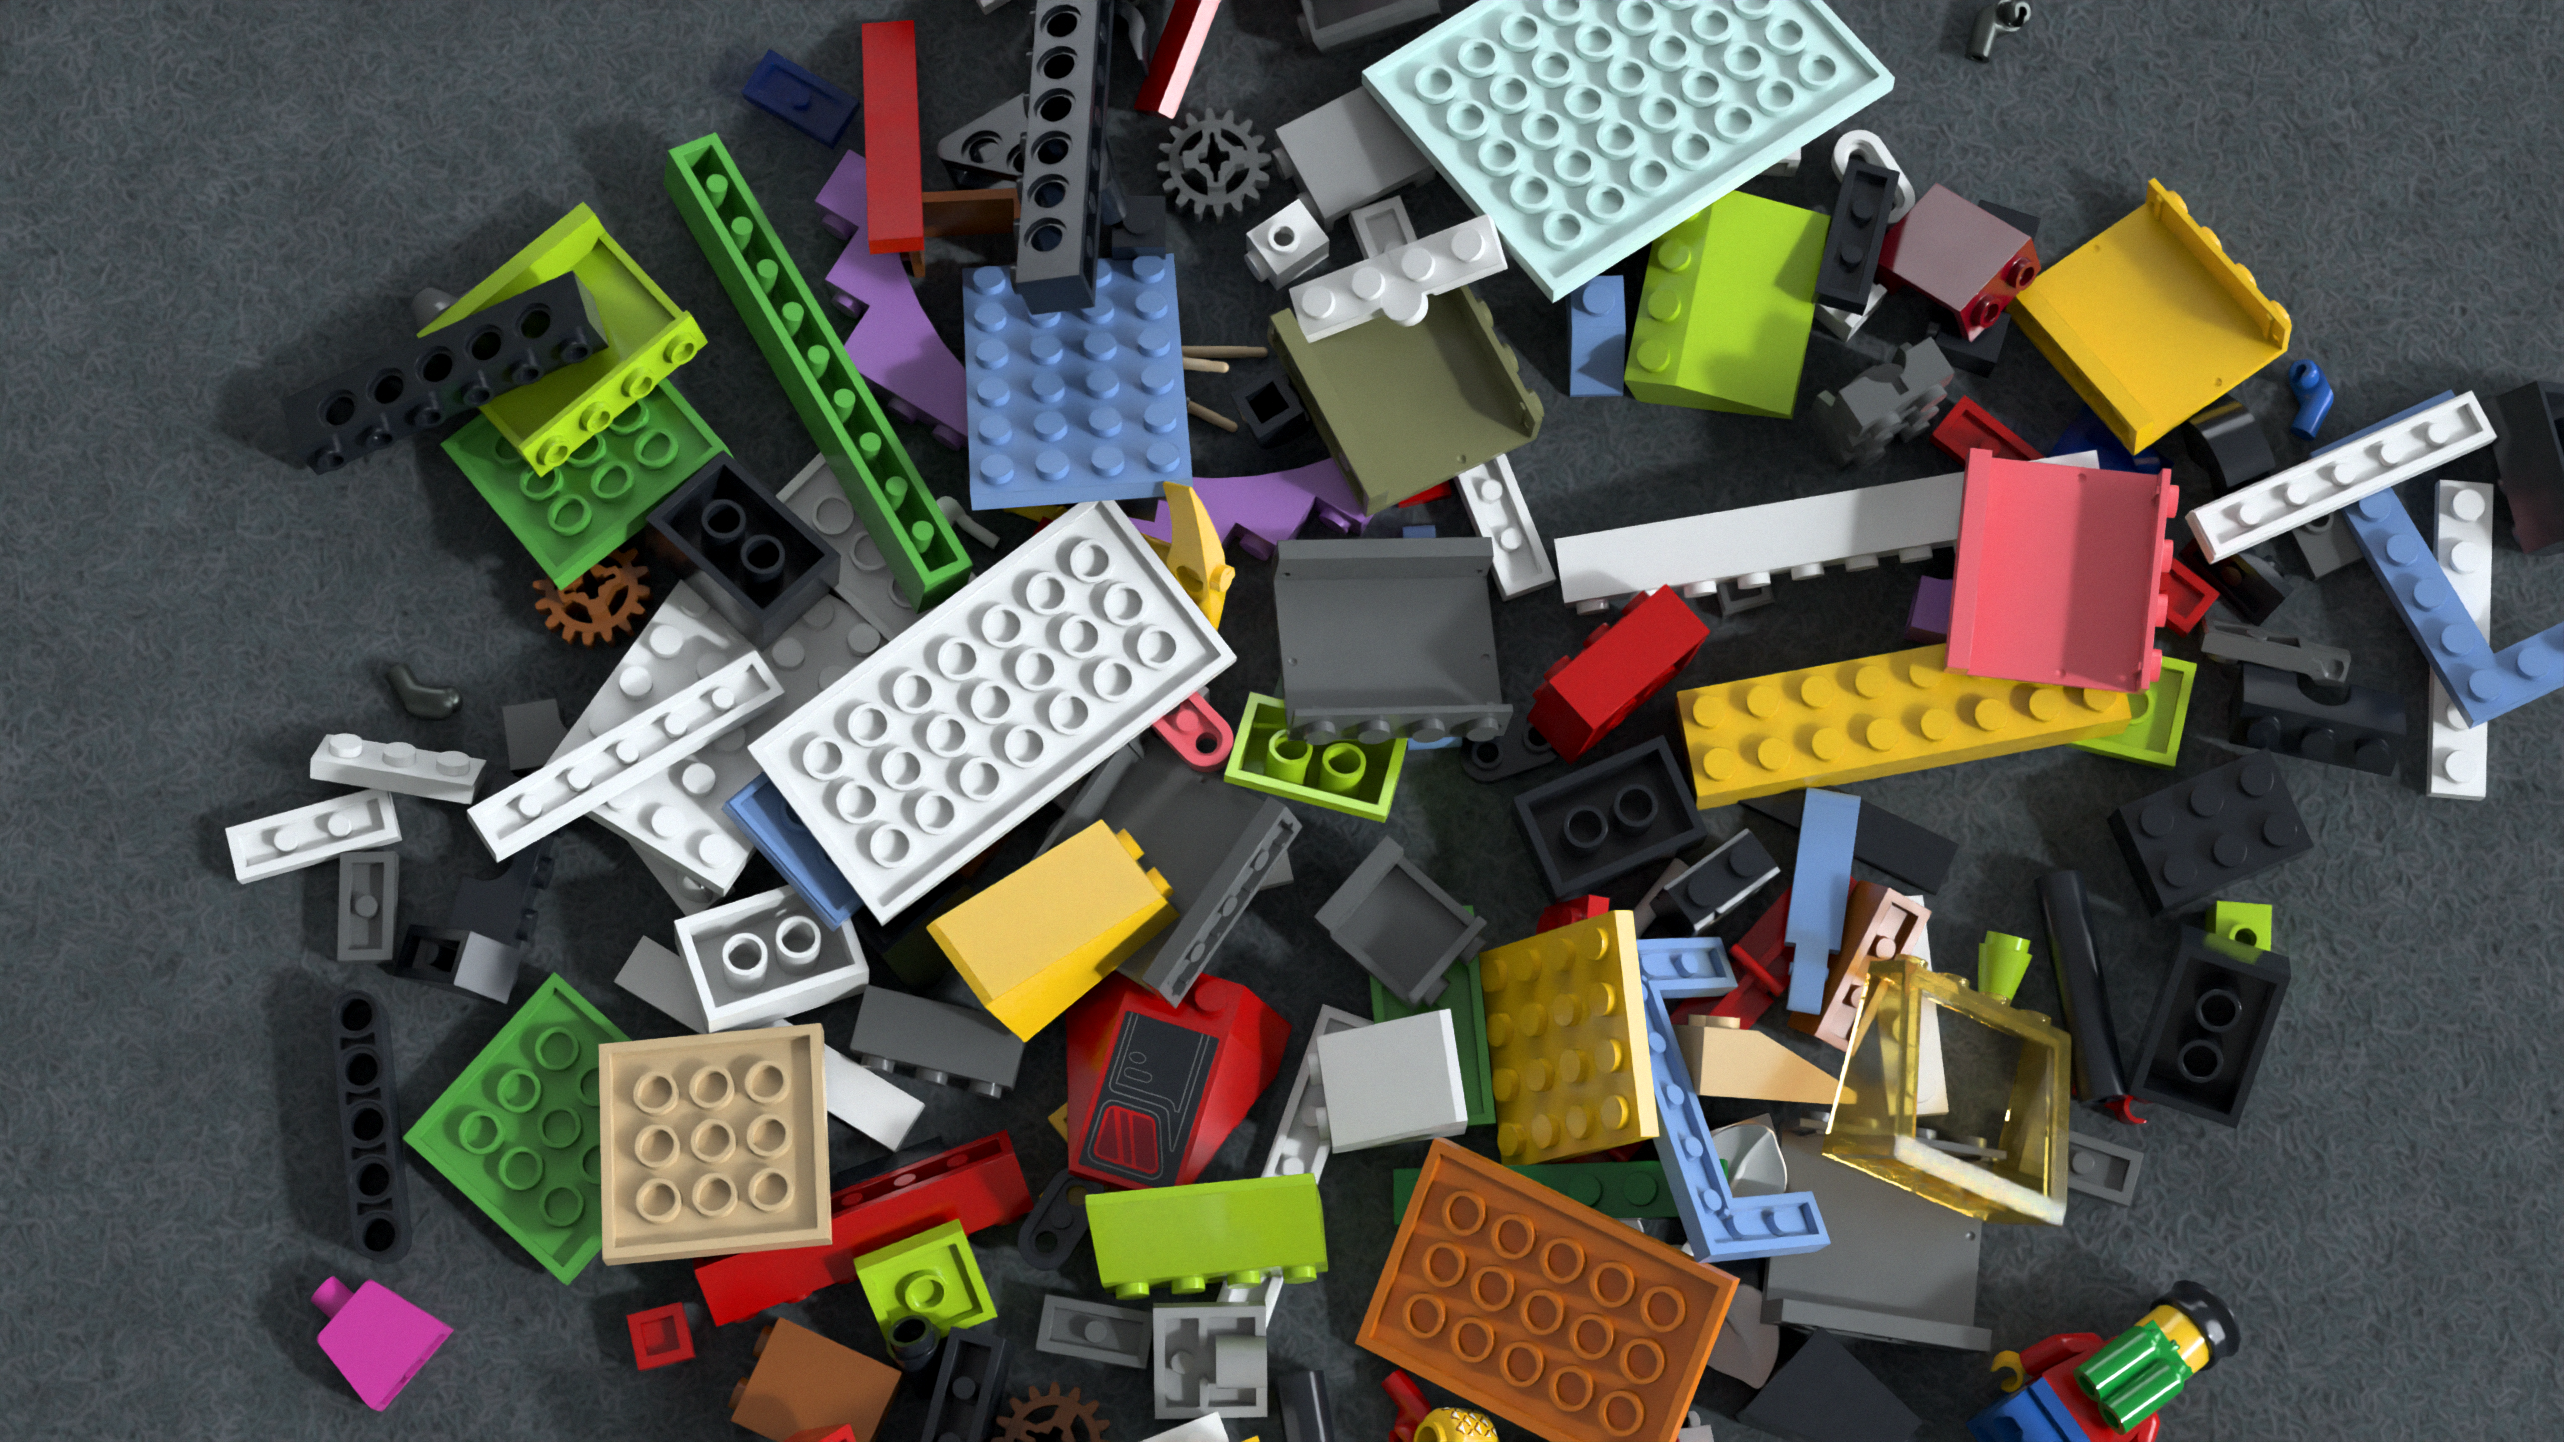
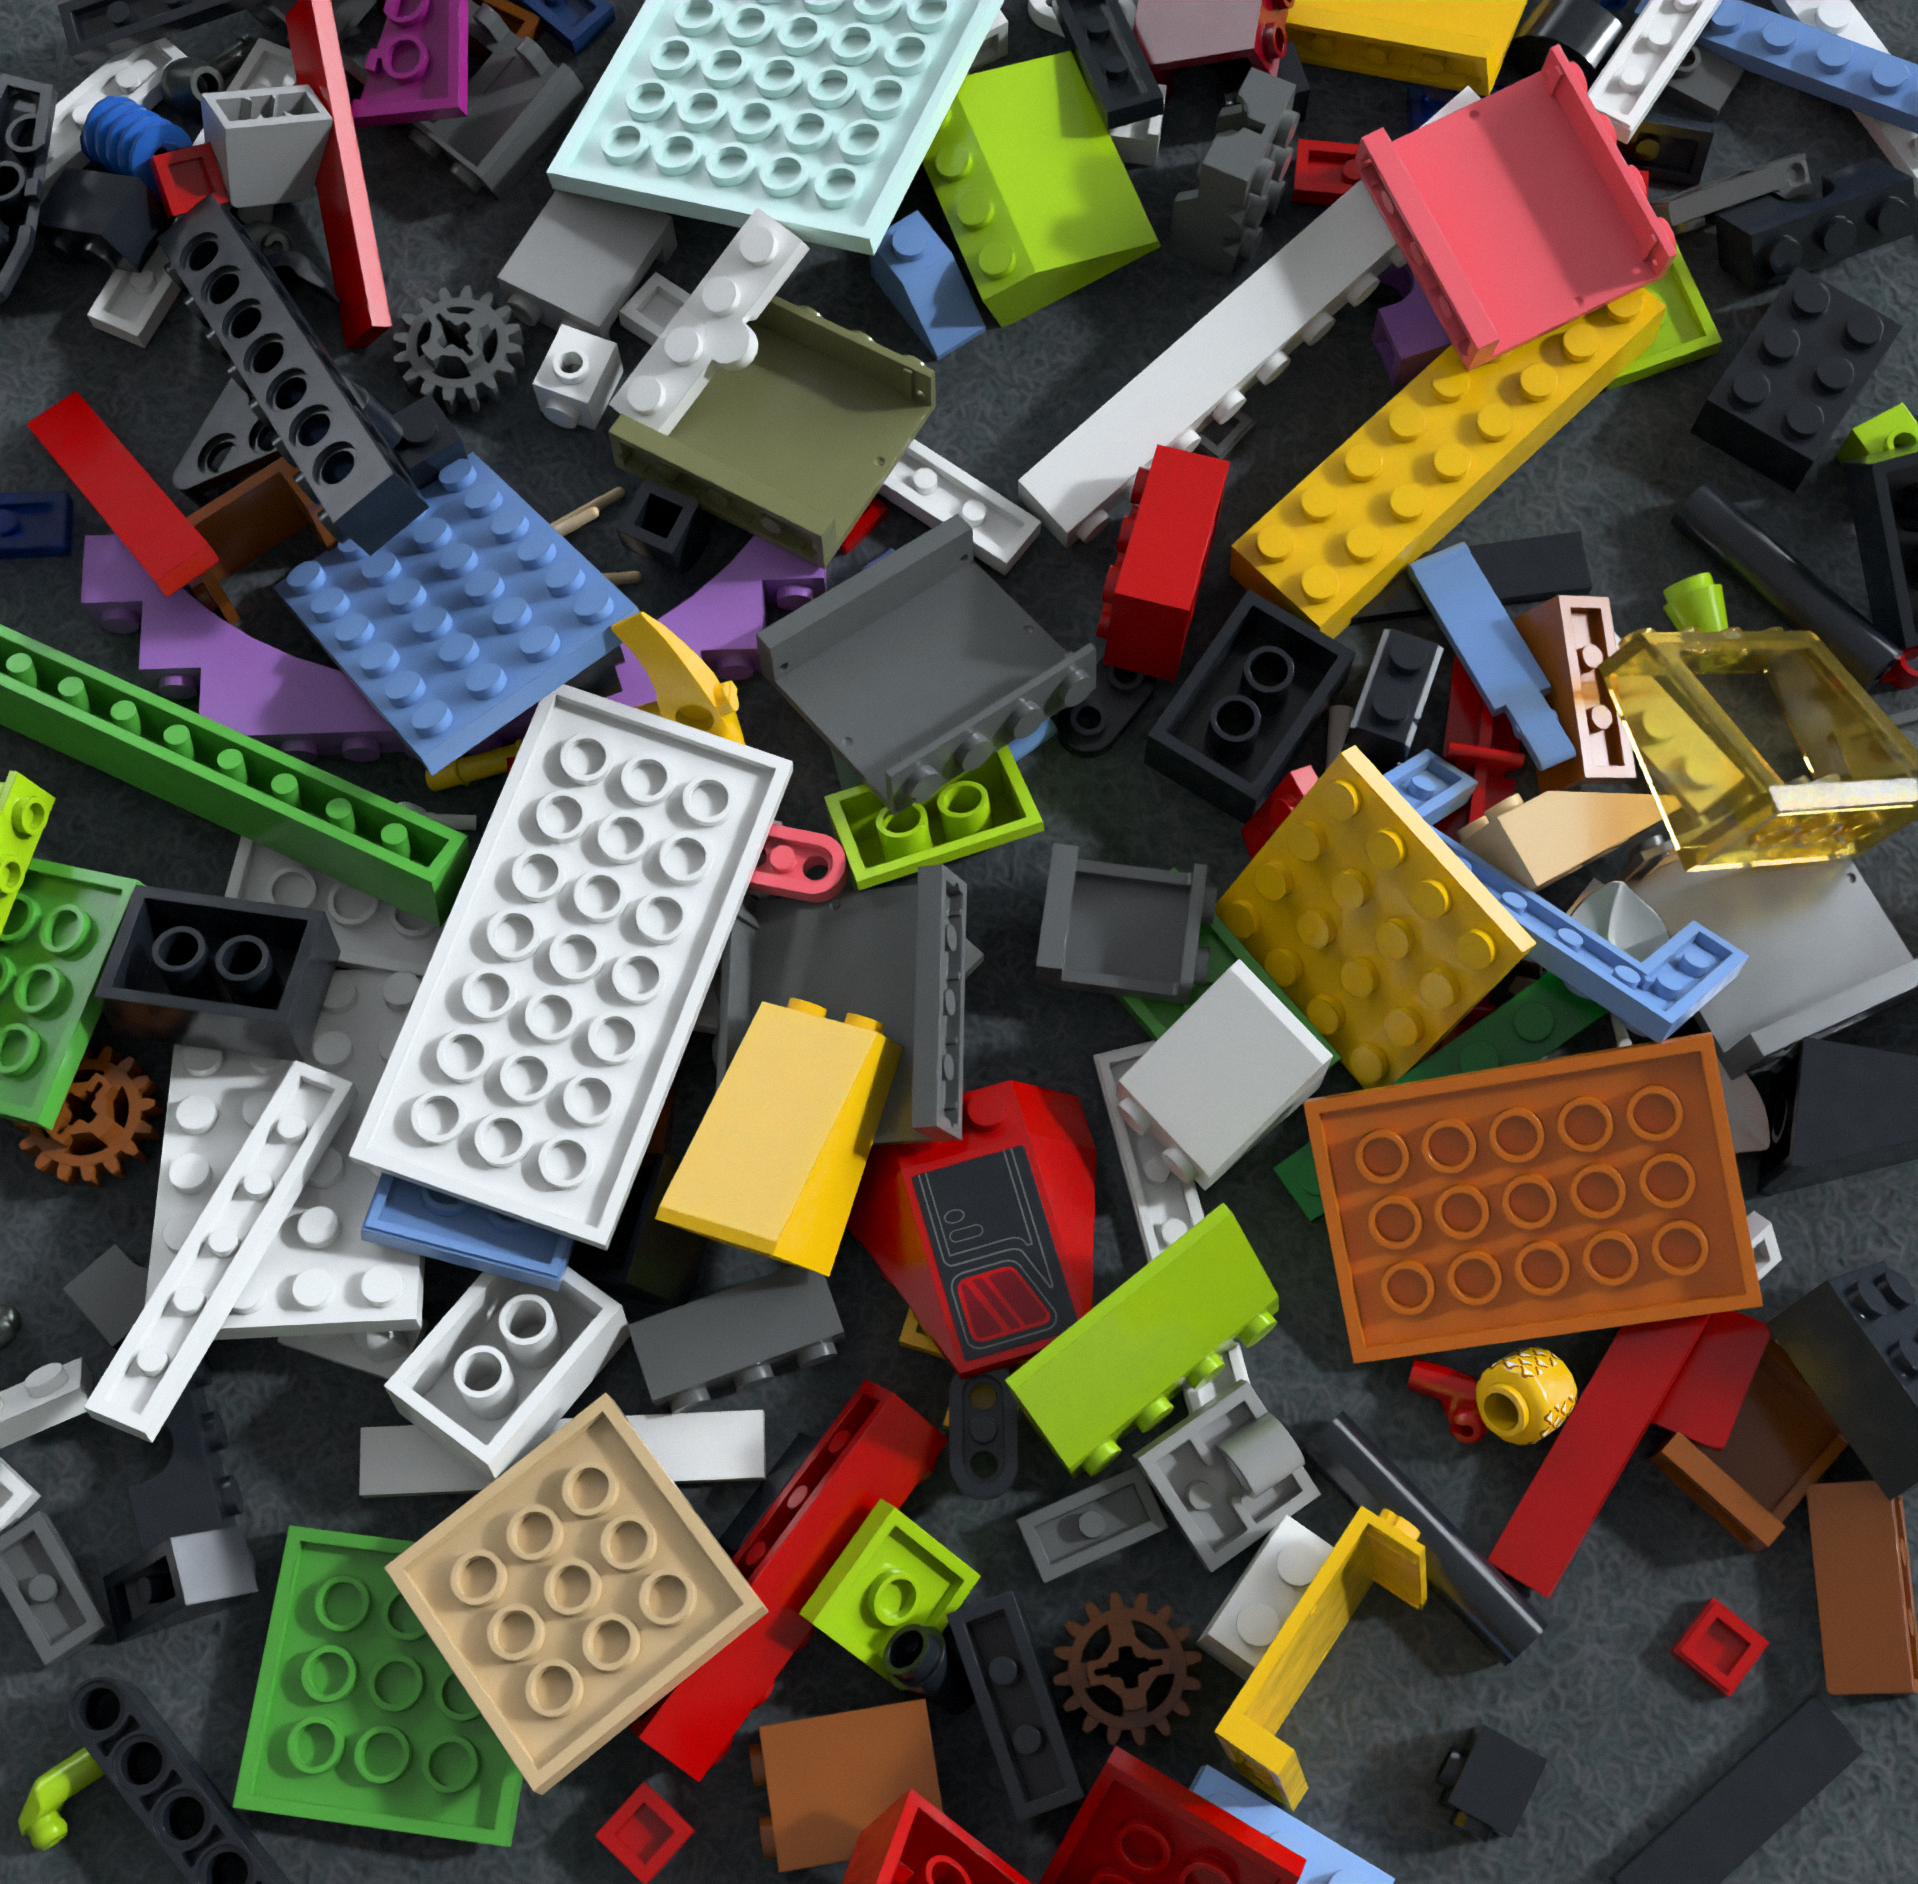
camera: 30 degrees left, 5 degrees down
none -> lime arm [18,1747,105,1851]

